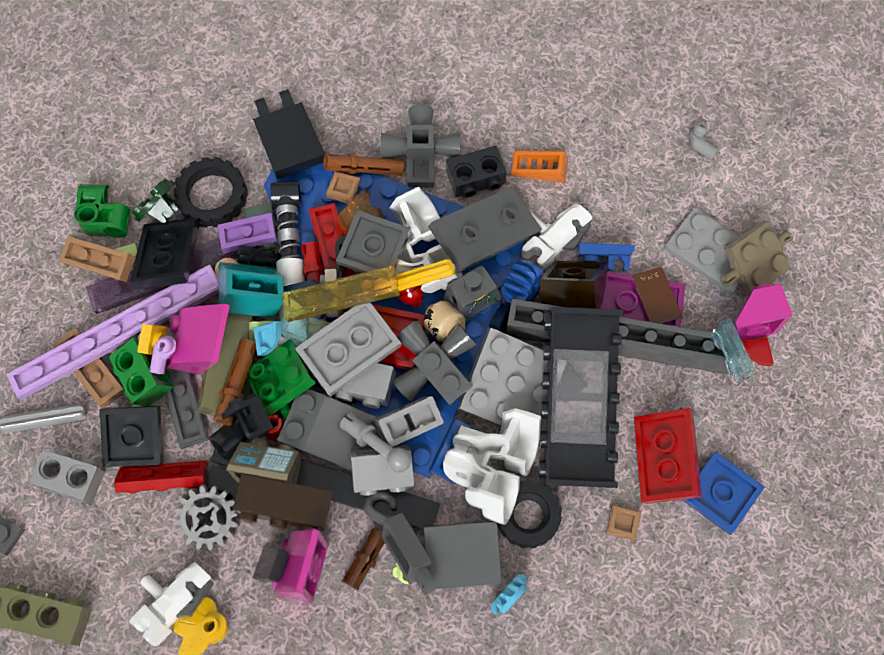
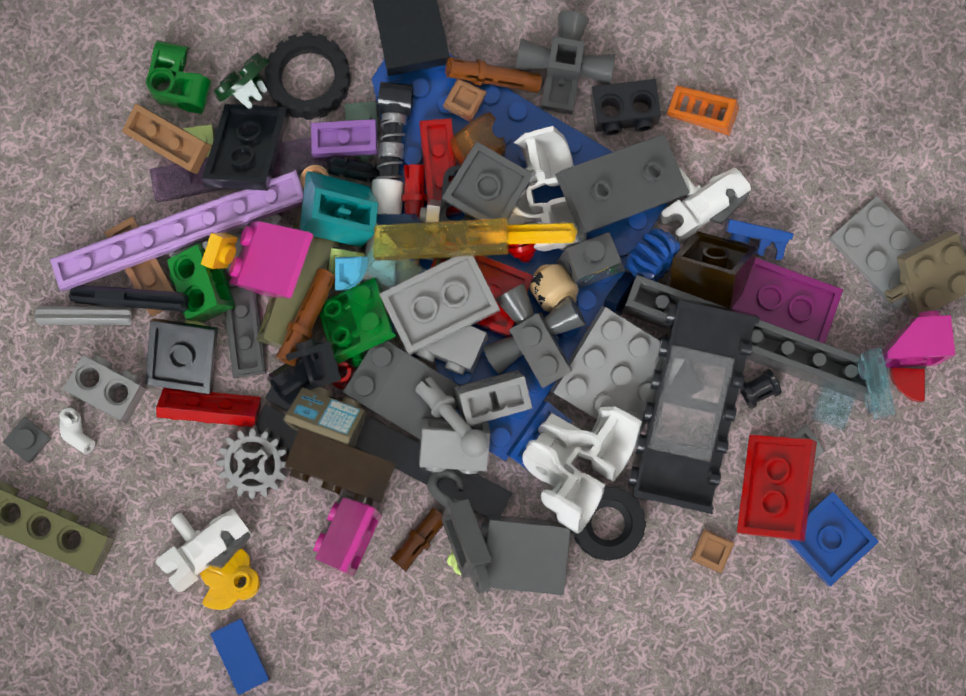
camera: 10 degrees right, 10 degrees up
lavender arm [149,336,177,374] -> none
black tile [253,549,289,583] -> none
medium azure gear [491,574,529,616] -> none
reddish brown sticker [632,267,682,324] -> none
light grey arm [689,123,719,160] -> none
none -> white arm [59,407,95,455]
none -> black axle [69,285,190,312]
none -> black bush [739,369,782,409]
none -> clear light blue tile [812,387,855,430]

